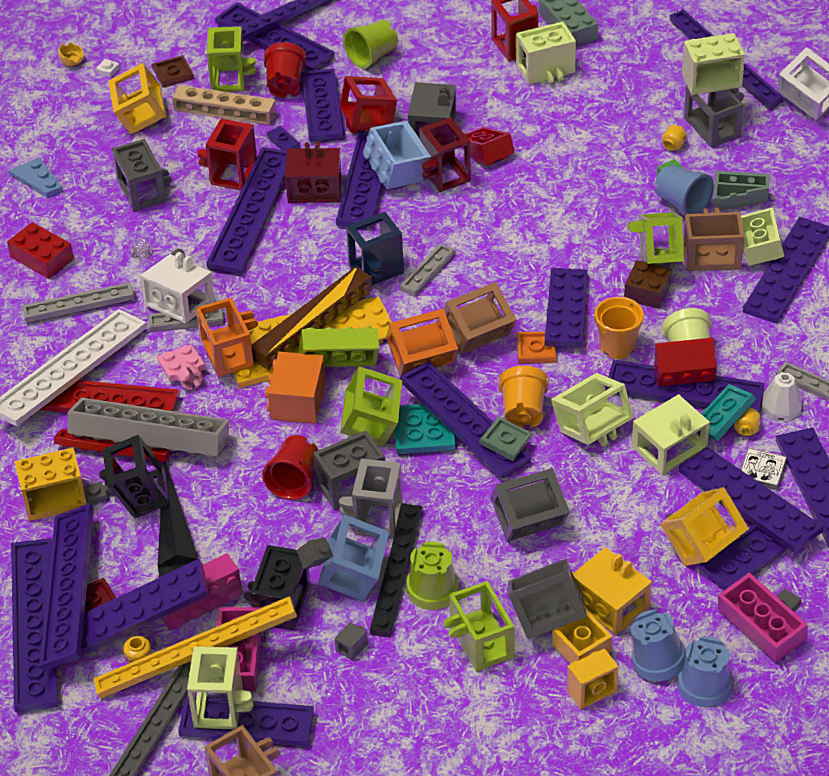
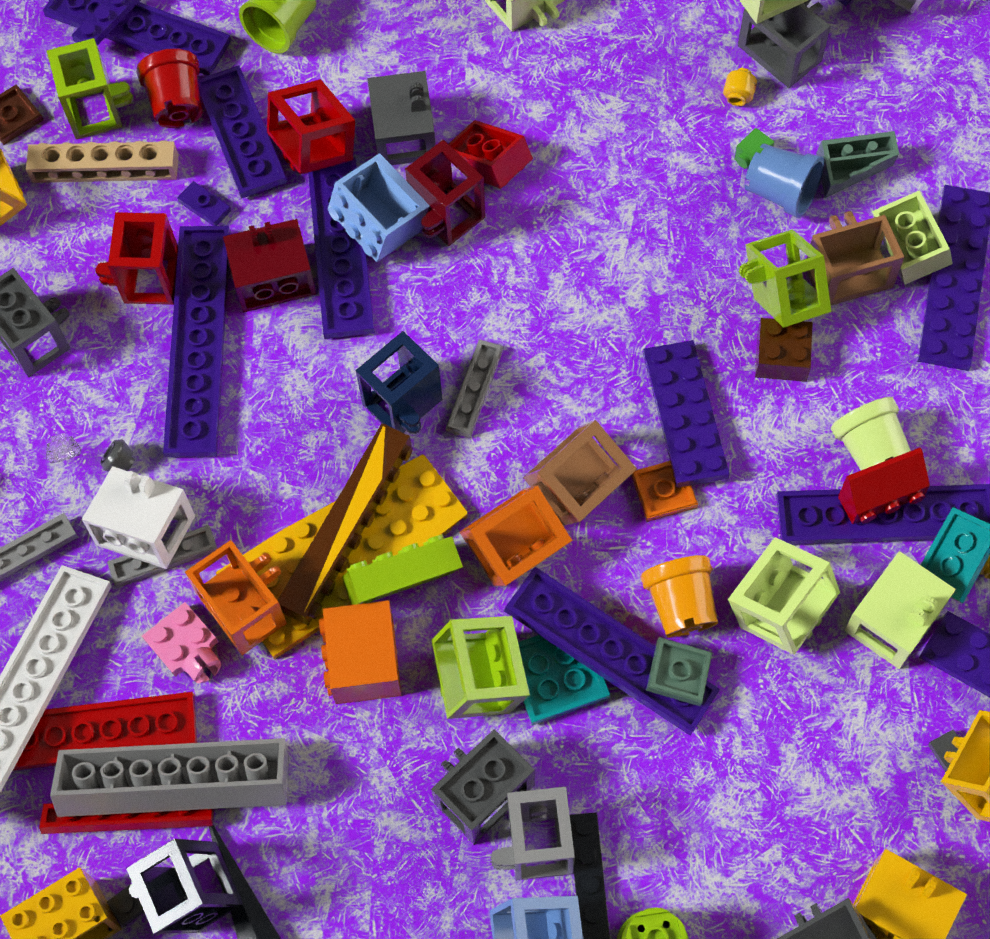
camera: 15 degrees left, 20 degrees up
red piece [262,435,318,500] -> none
dark grey piece [490,468,570,542] -> none
light orange piece [594,297,644,359] -> none

